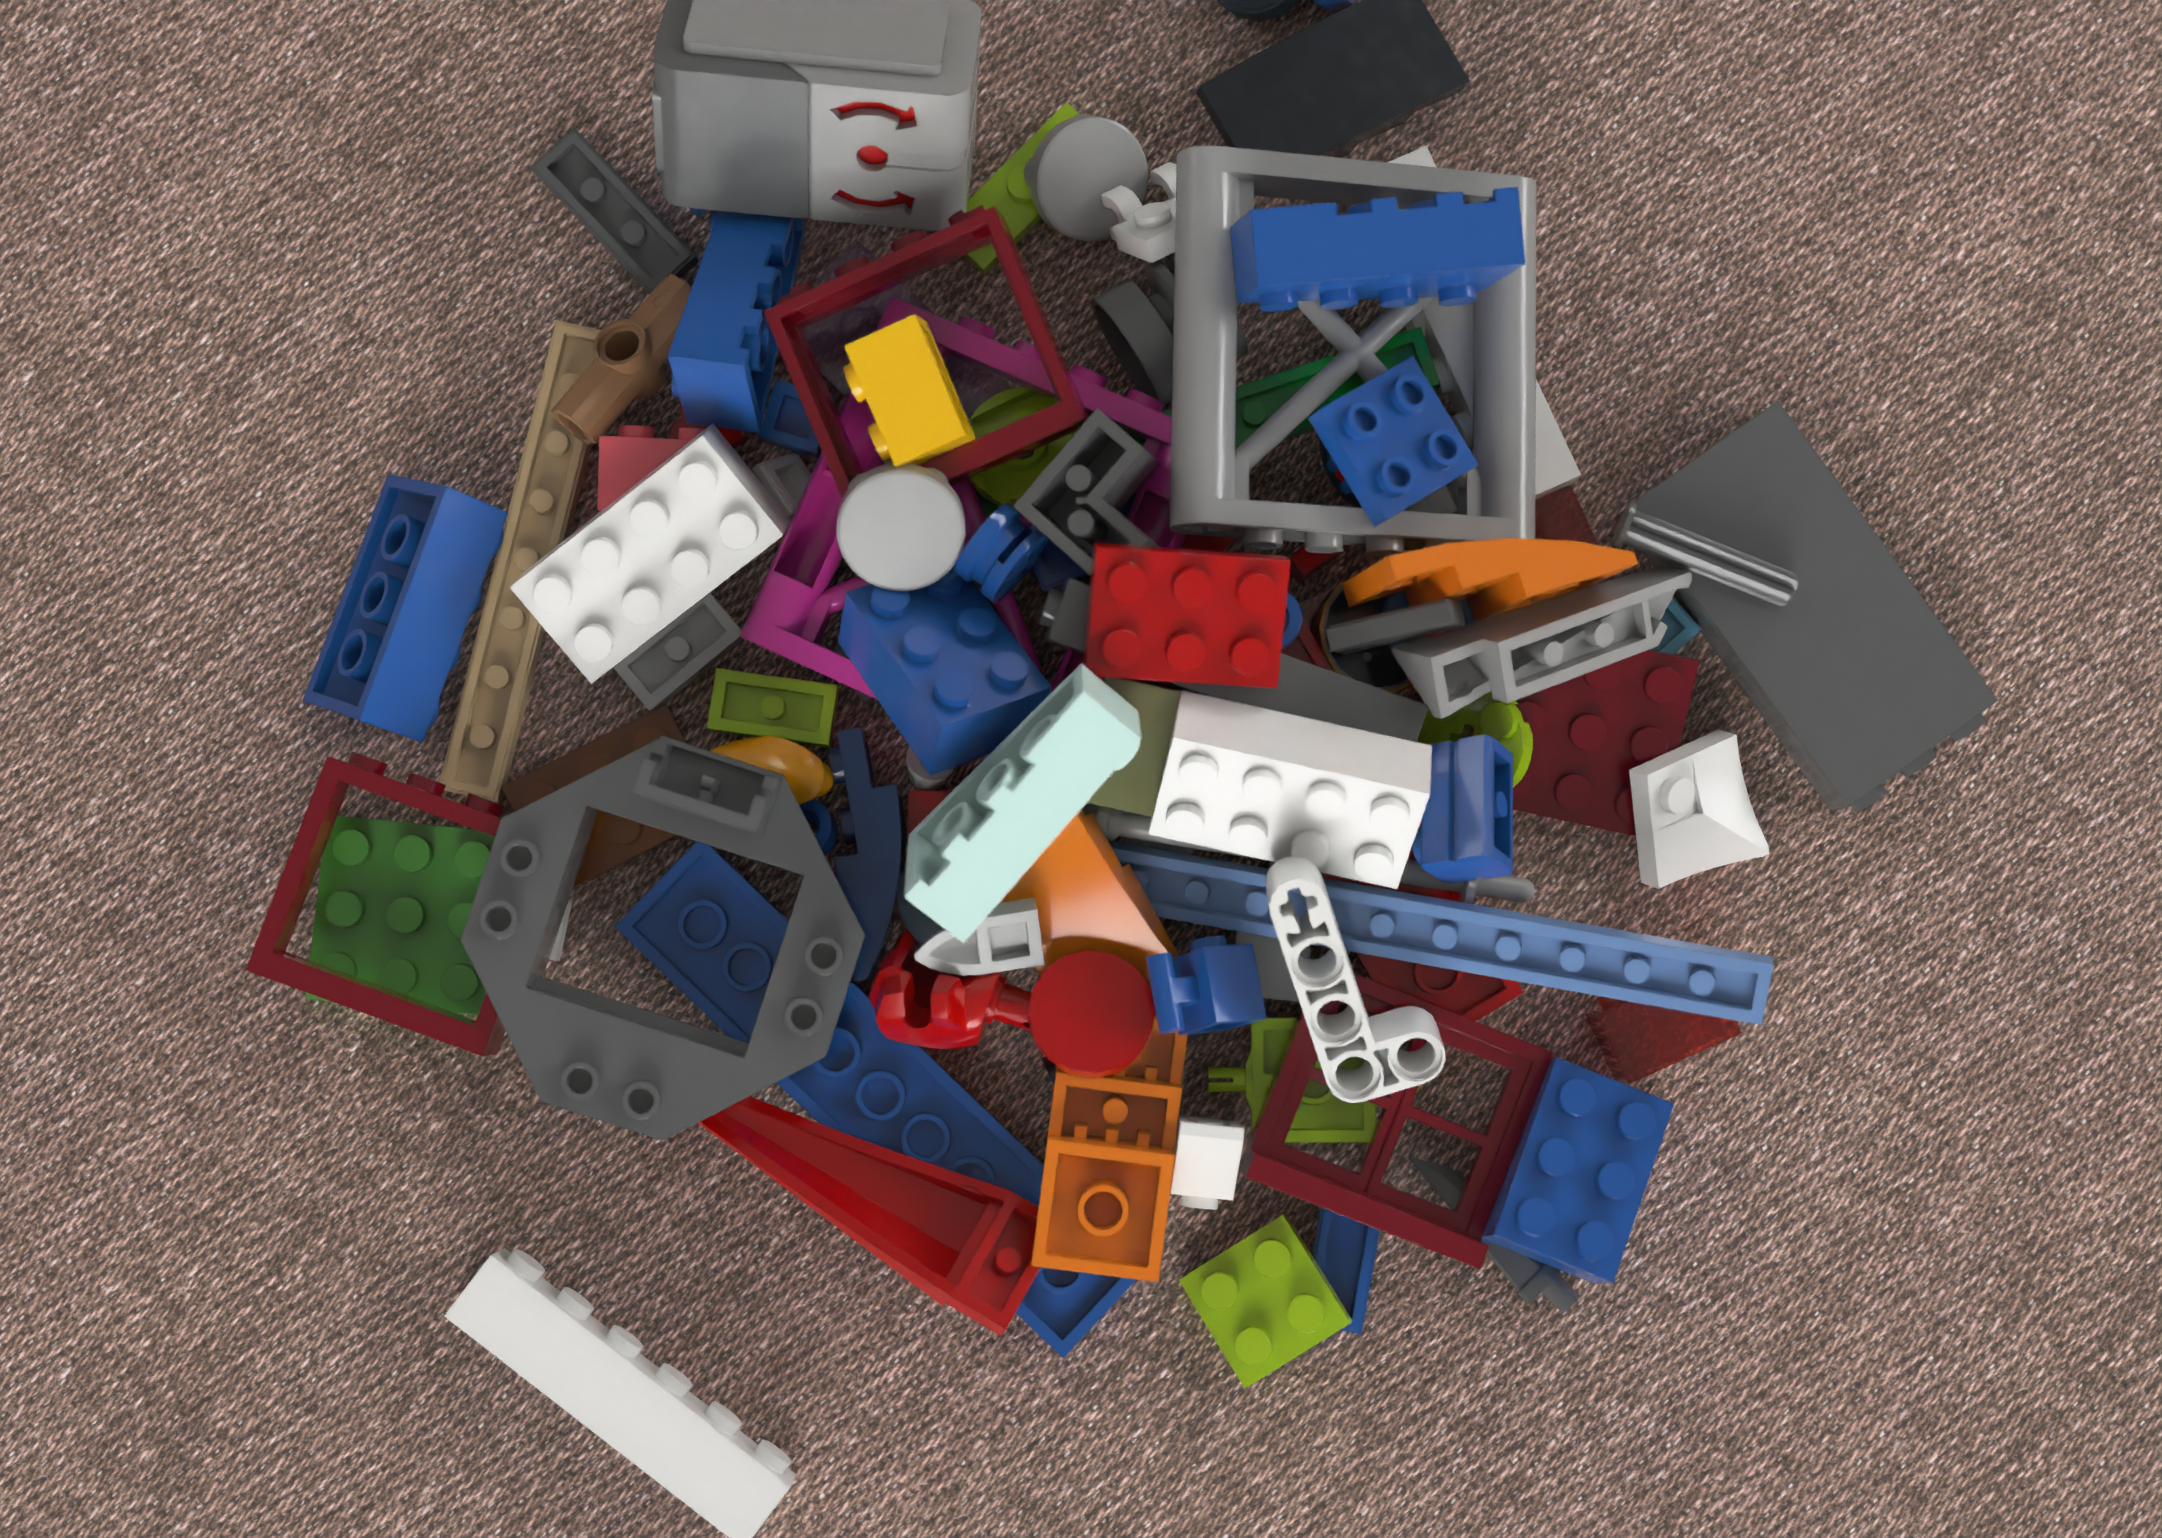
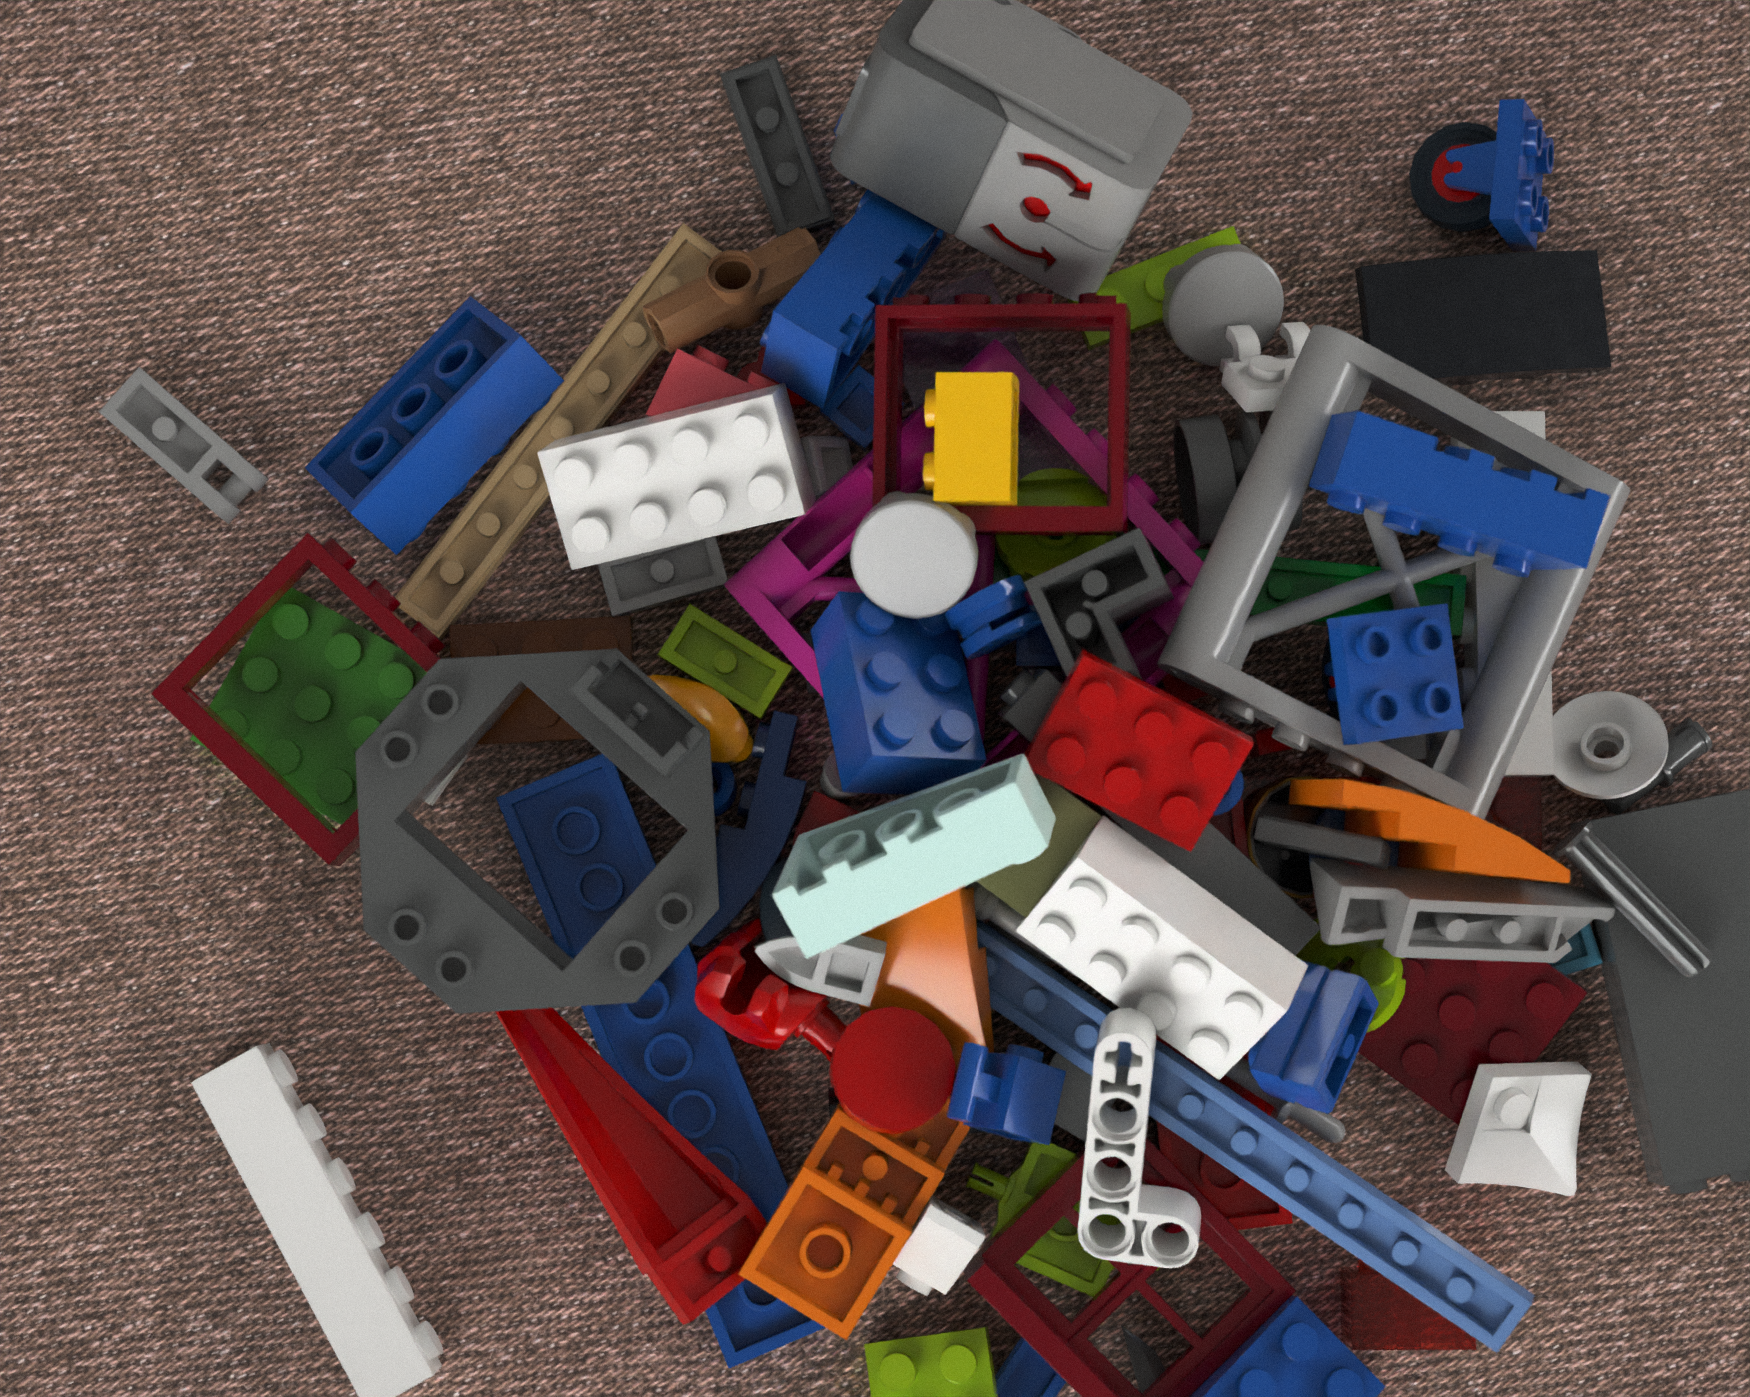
camera: 20 degrees right, 0 degrees up
none -> light grey plate [99,367,269,524]
none -> white dish [1553,691,1669,799]
none -> dark grey axle [1601,718,1713,814]

